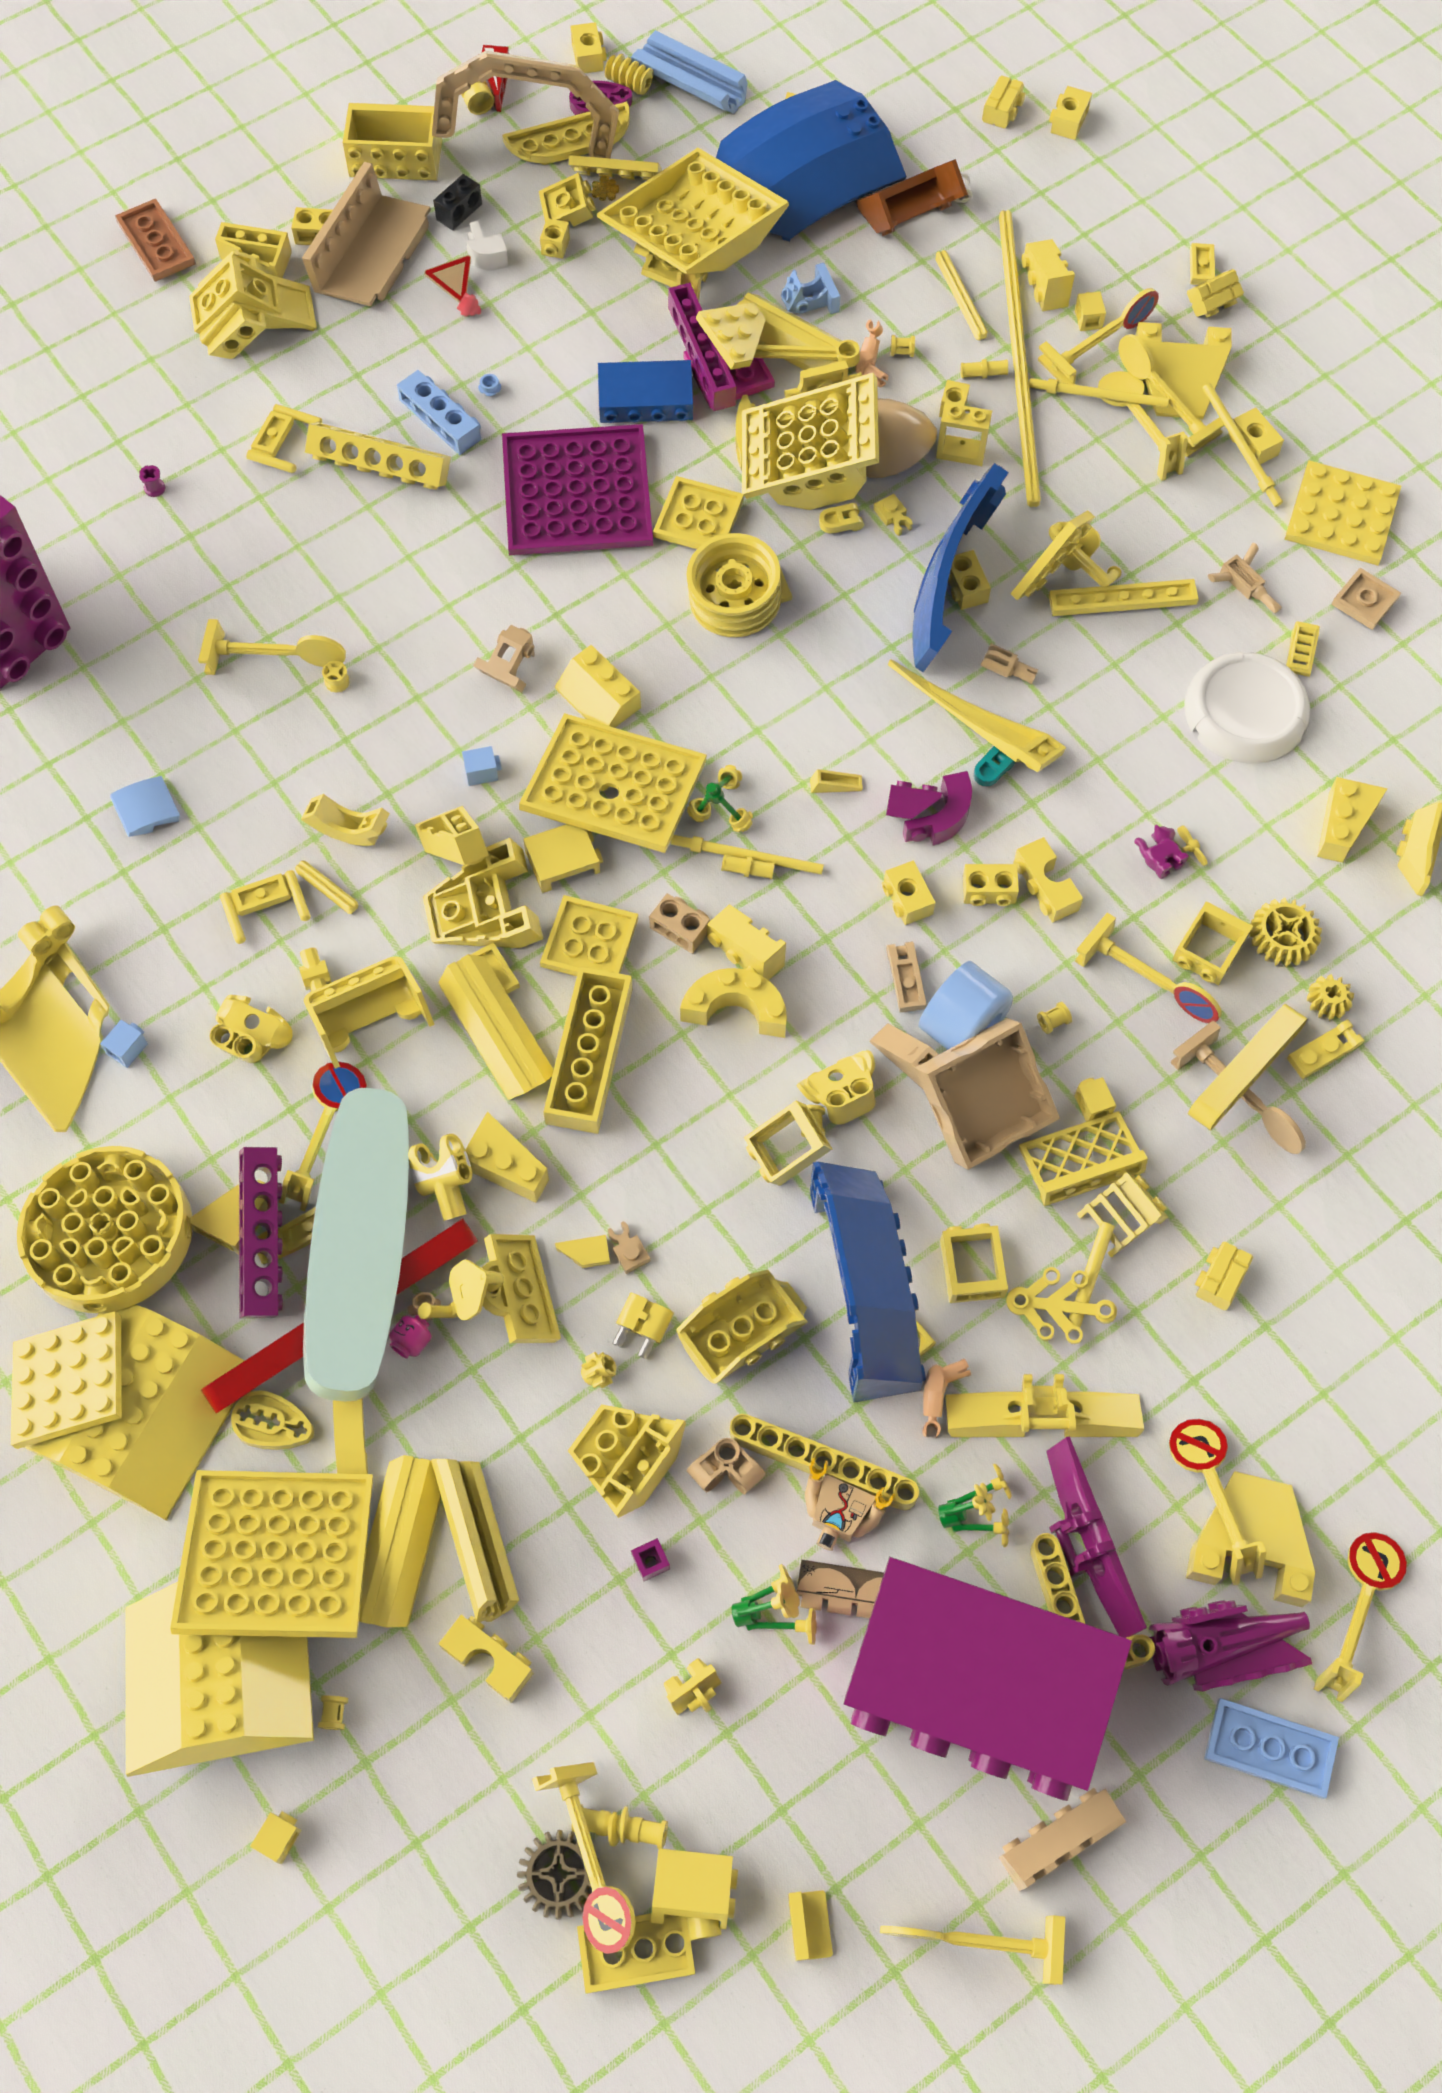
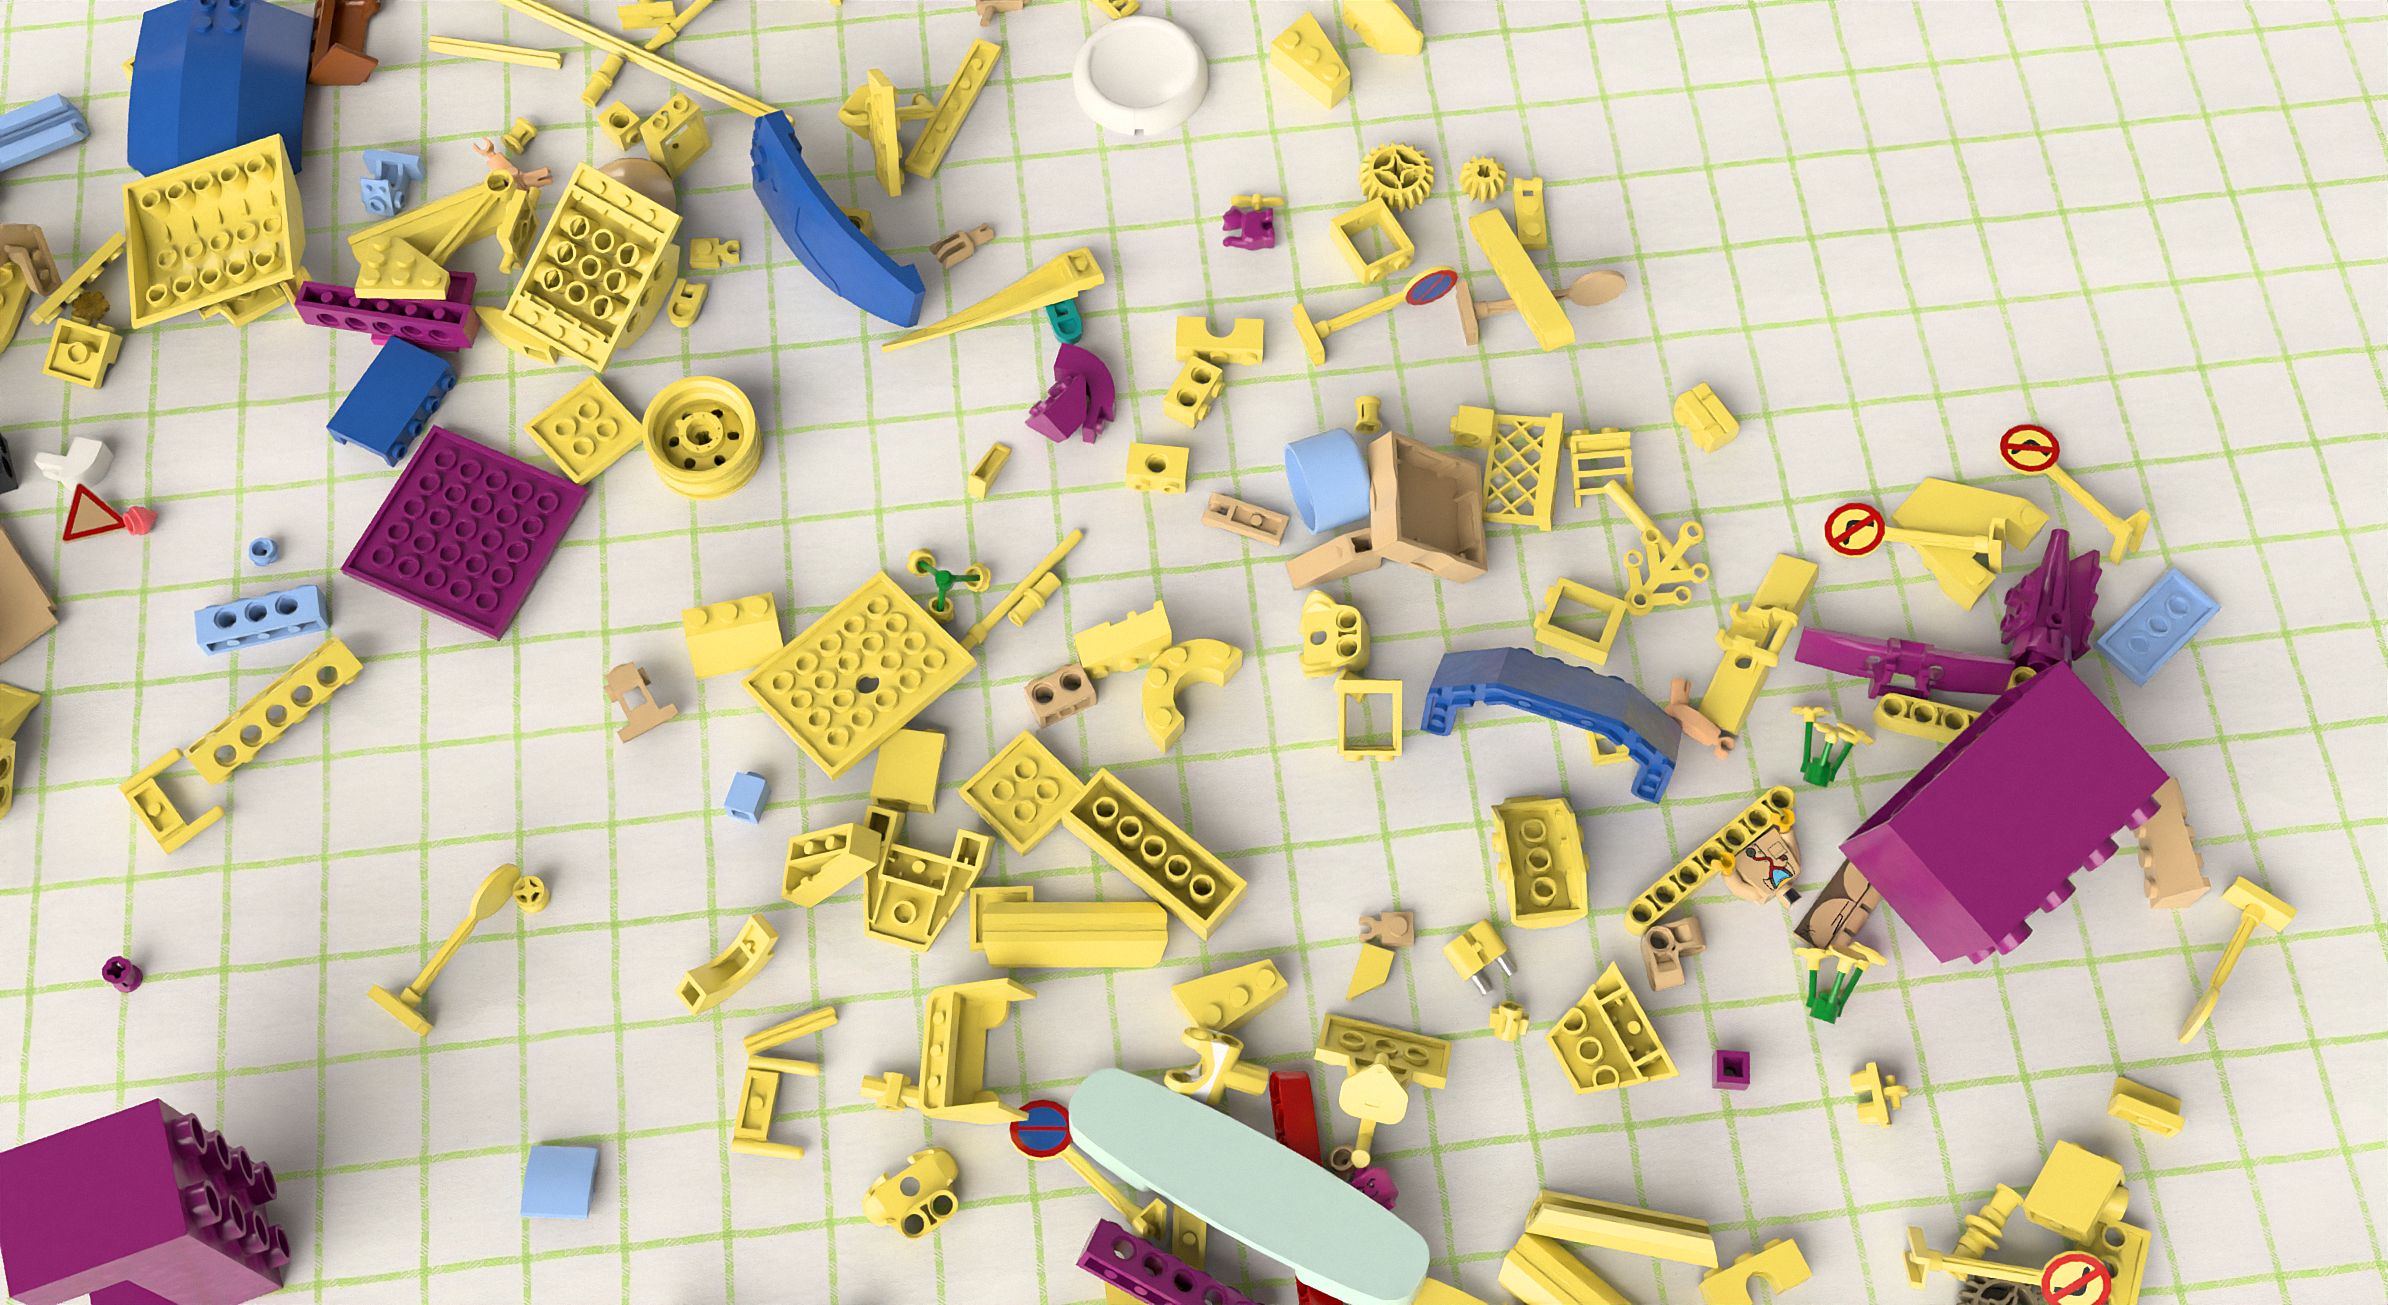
camera: 60 degrees left, 0 degrees up
light yellow brick [540,218,570,259] -> none

